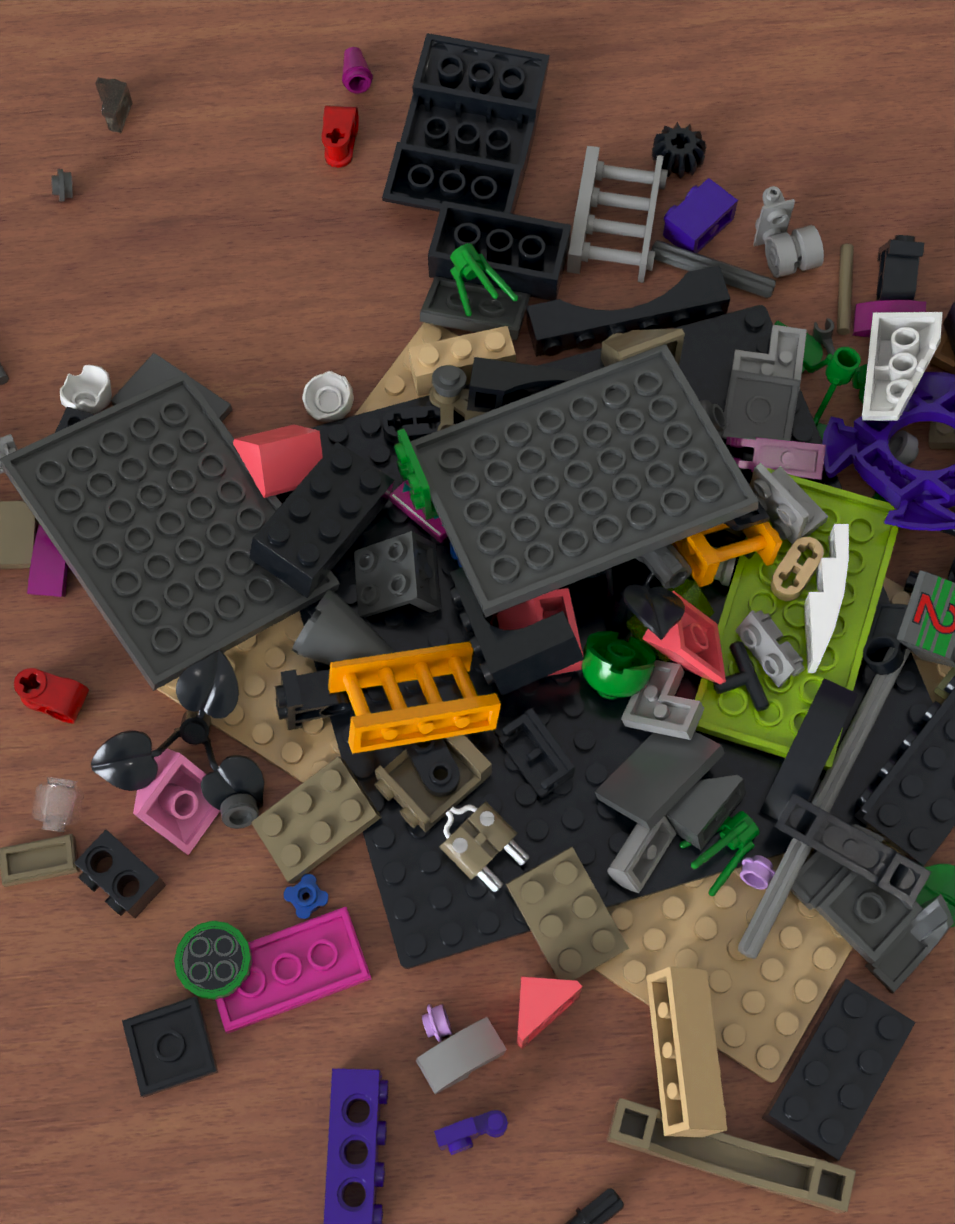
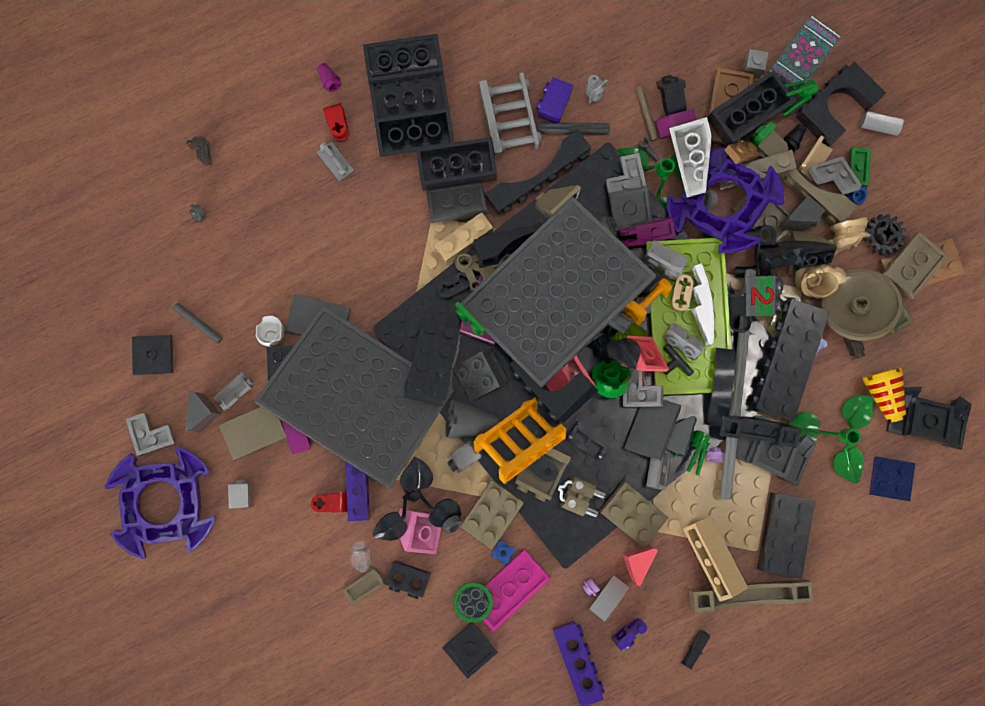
camera: 25 degrees left, 15 degrees up
coral slope [233,424,323,498] -> none
white hair [302,371,354,423] -> none
dark grey plate [432,365,467,397] -> none
green plant [450,243,518,317] -> none
black gear [651,122,706,179] -> none
light grey wheel [765,225,824,278] -> none
none -> light grey hinge [317,141,354,182]
none -> dark purple brick [346,462,370,521]

